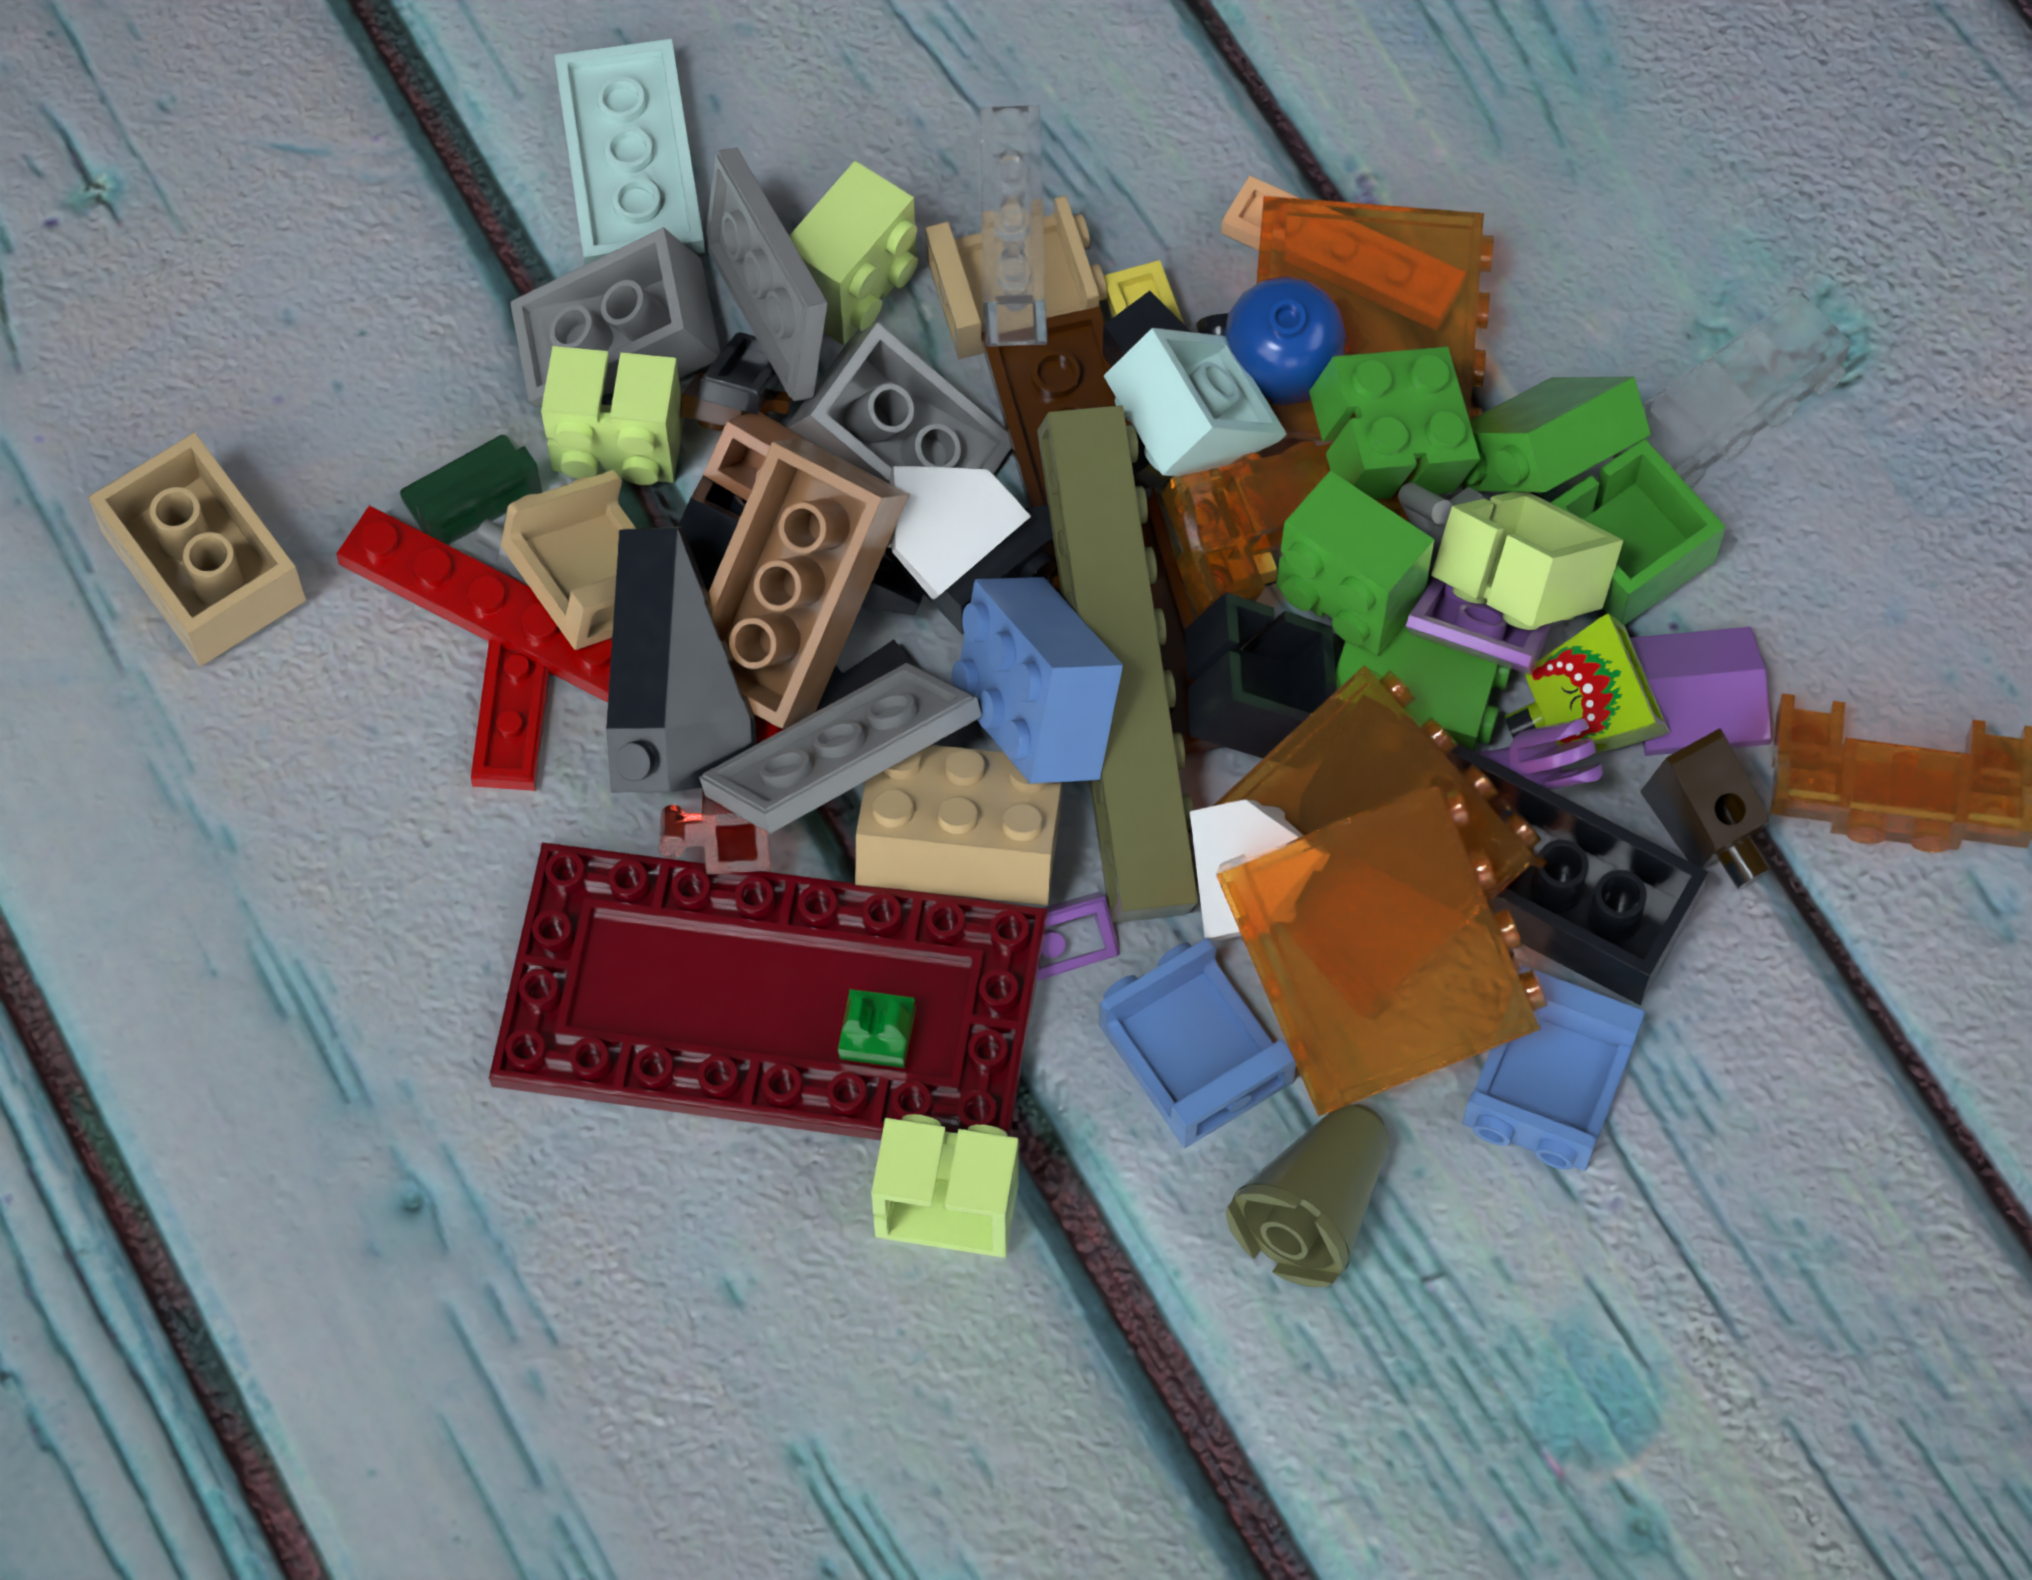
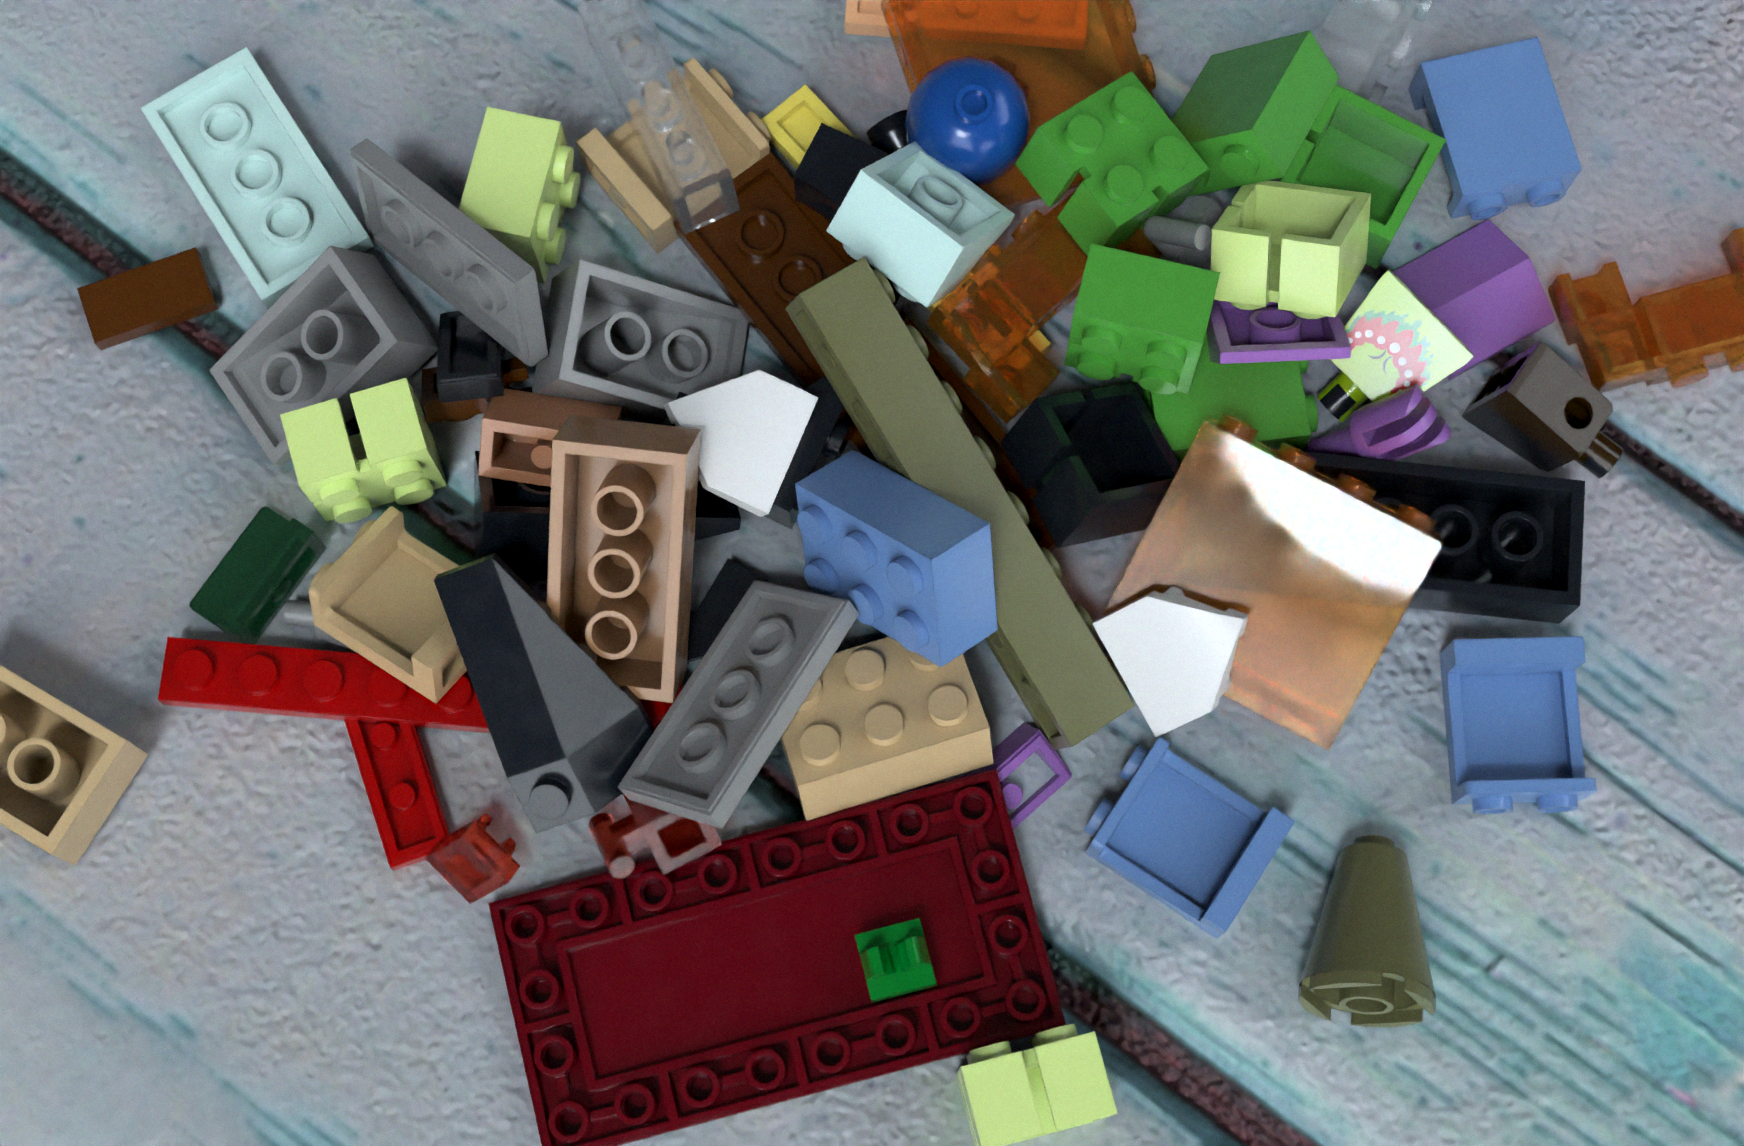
camera: 25 degrees left, 10 degrees up
clear orange panel [1216,775,1548,1117] -> none
none -> reddish brown tile [77,247,219,350]
none -> clear red tile [425,814,520,904]
none -> medium blue panel [1408,37,1582,220]

